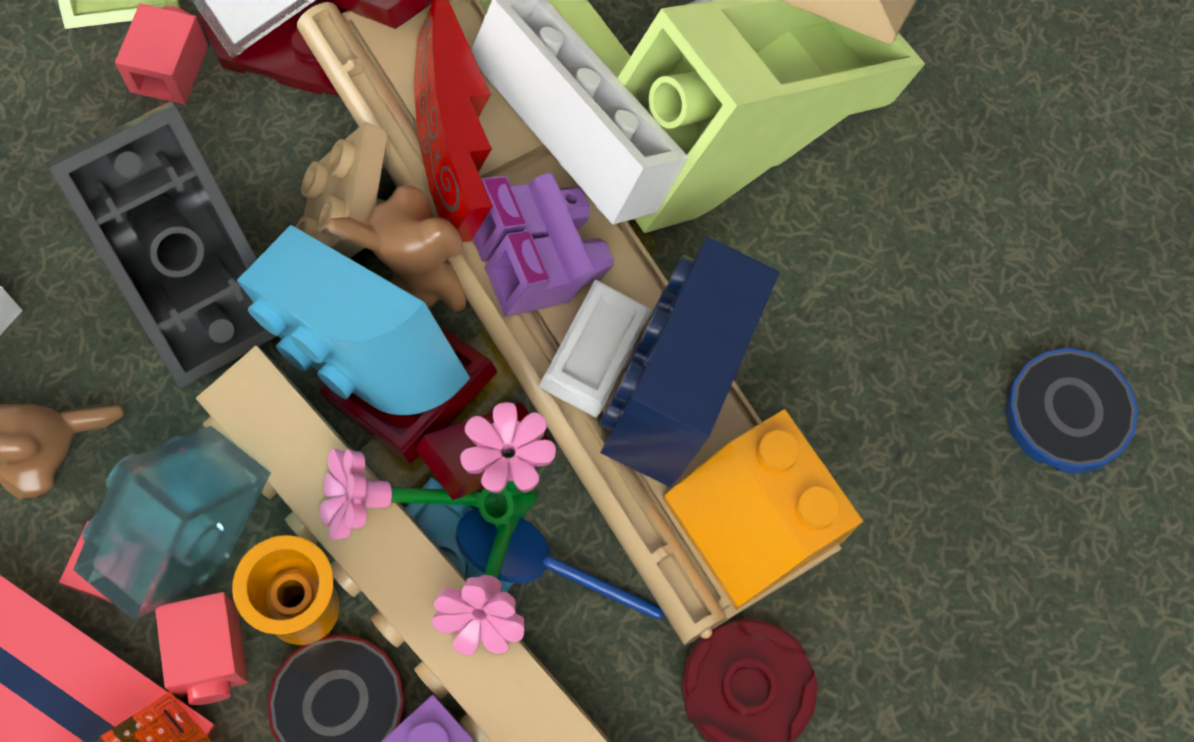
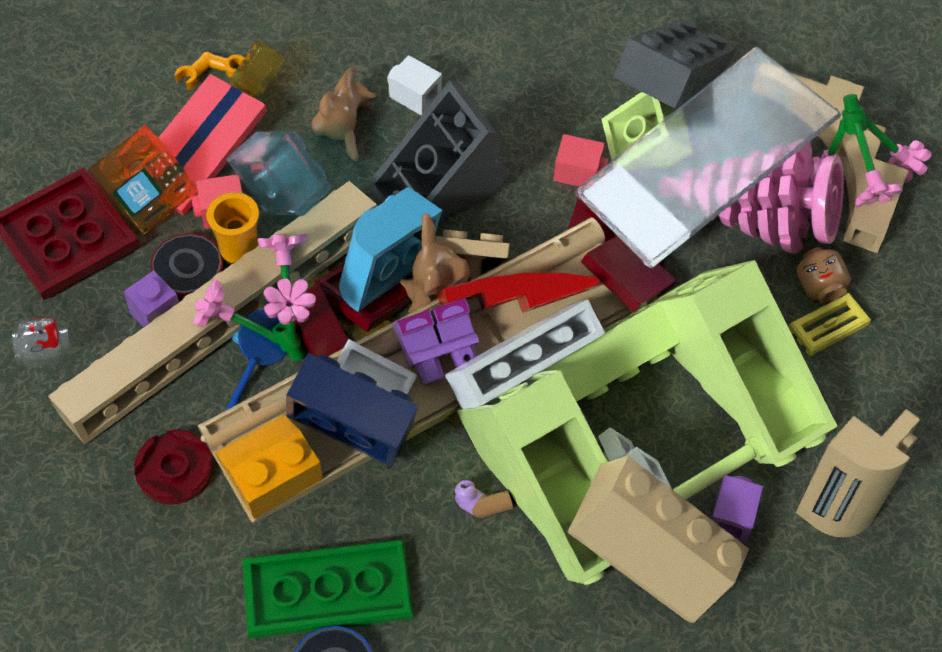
camera: 90 degrees right, 10 degrees down
none -> green tile [242,539,413,639]
none -> arm [455,480,513,518]

